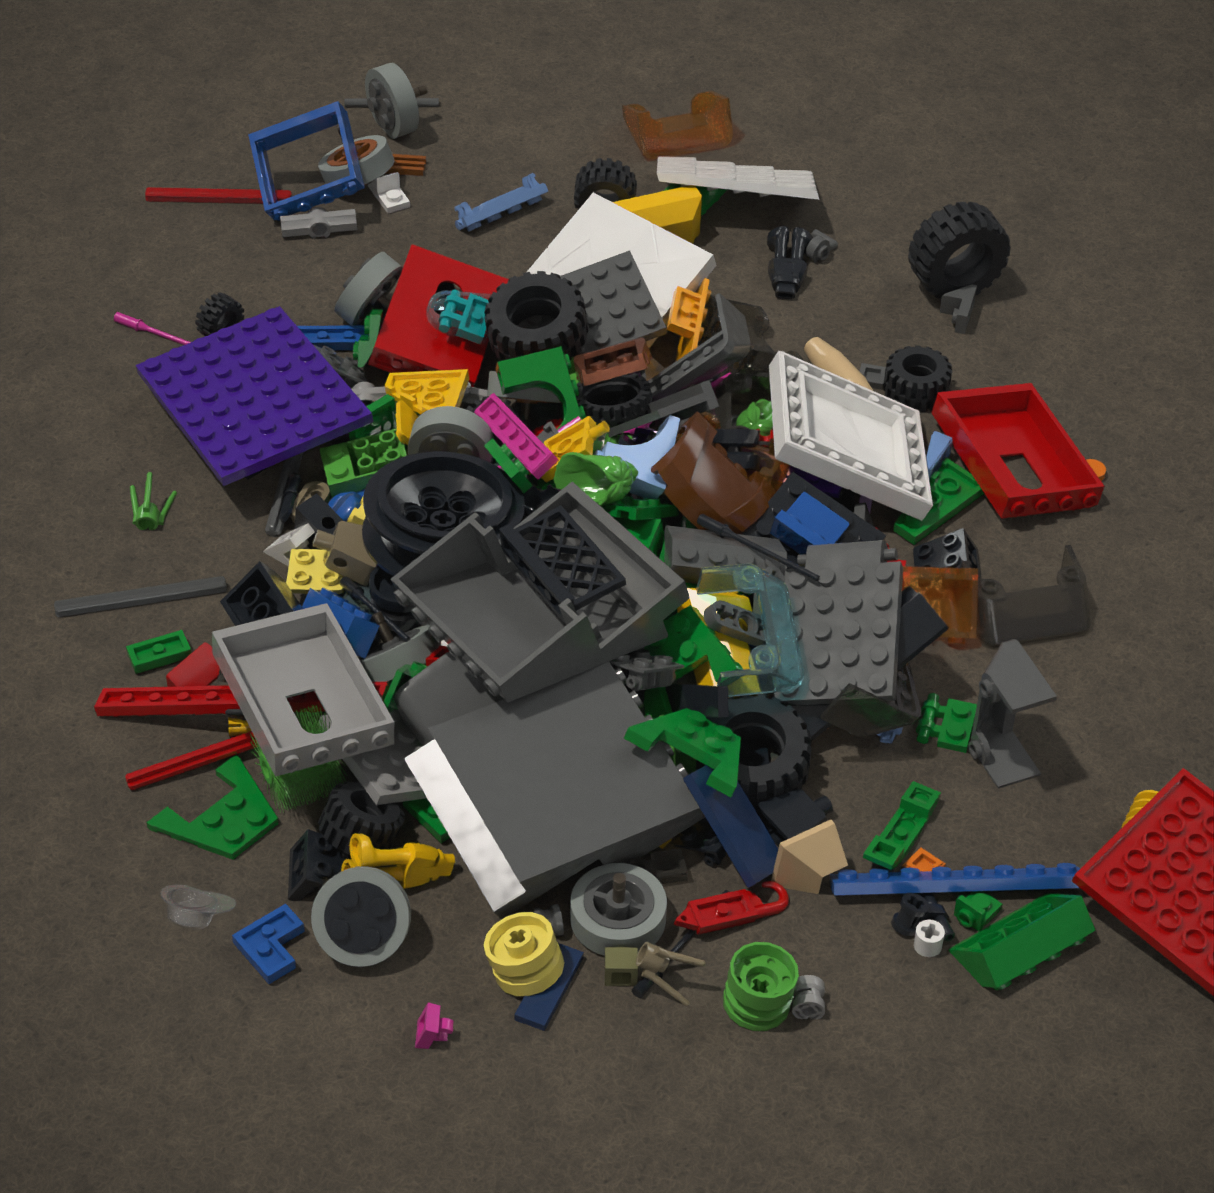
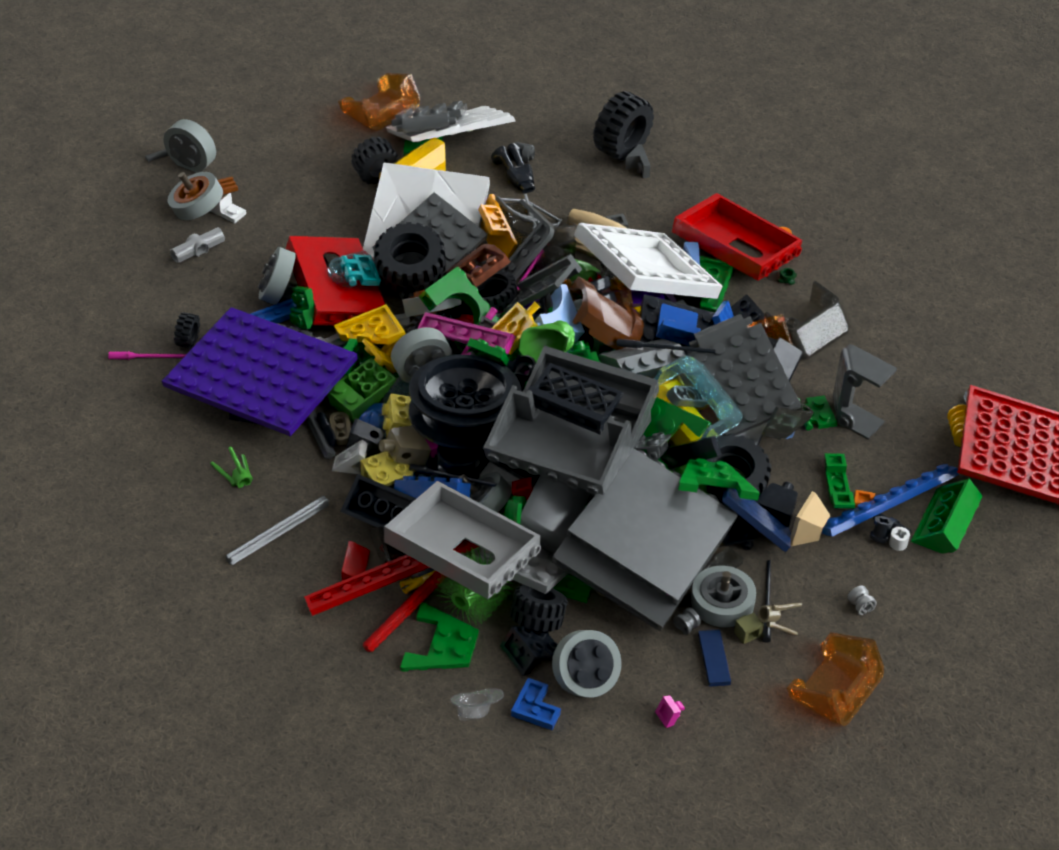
camera: 30 degrees left, 0 degrees up
green plate [126,630,191,674] -> none
red axle [145,187,292,204] -> none
blue window [248,101,365,220] -> none
yellow piece [341,833,455,889] -> none
medium blue piece [454,173,548,232] -> none
light yellow wheel [484,912,565,996] -> none
red plate [674,881,789,935] -> none
bright green wheel [723,942,799,1031] -> none
black tyre [883,345,952,413] -> none
green bracket [954,891,1003,932] -> none
none -> dark grey plate [391,101,468,133]
none -> dark grey piece [495,194,562,230]
none -> blue tile [712,300,734,325]
none -> dark green plate [777,268,797,285]
none -> clear orange windscreen [787,632,884,726]

